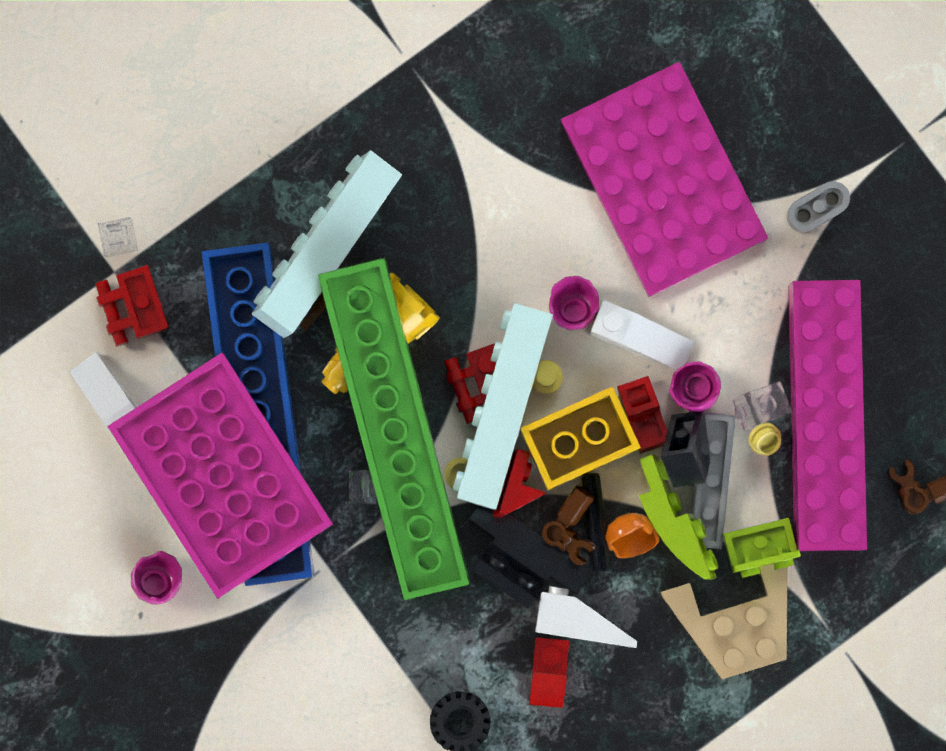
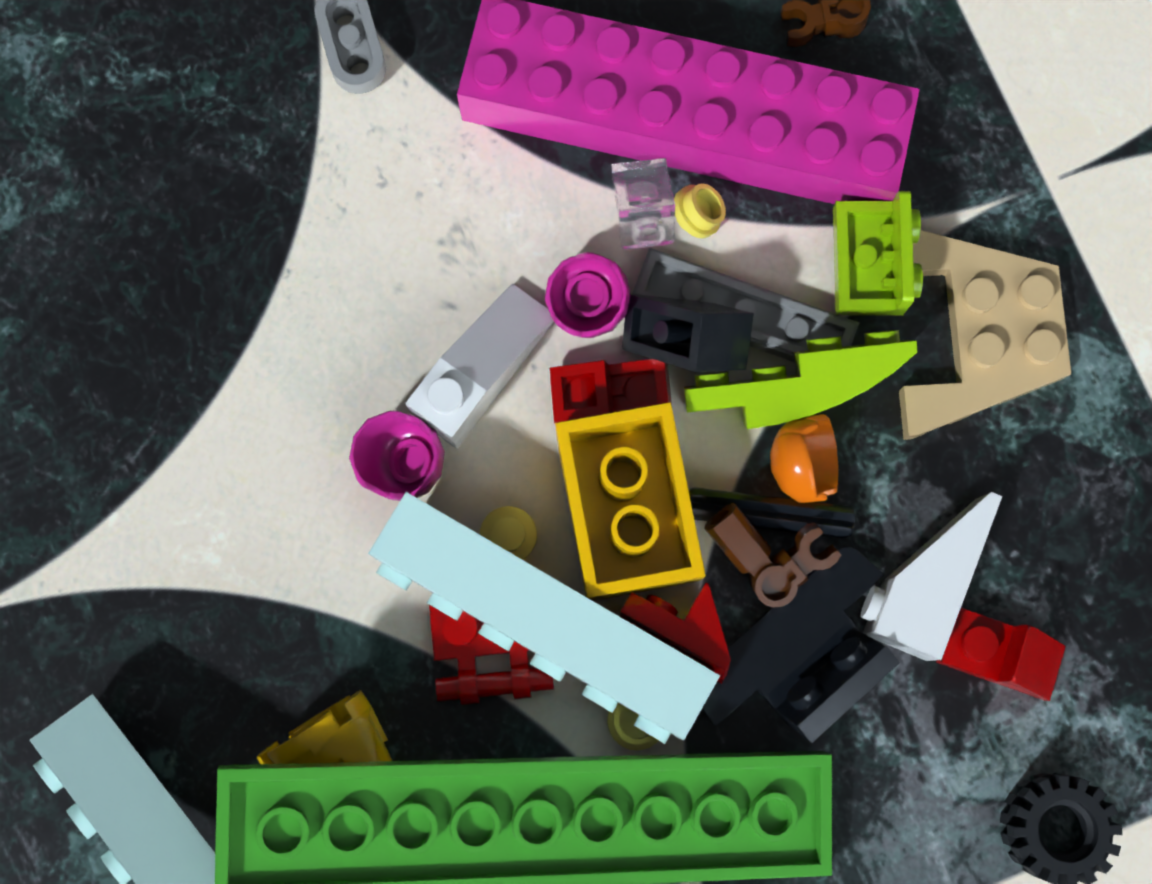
camera: 80 degrees left, 5 degrees down
dark pink plate [560,61,768,298] -> none

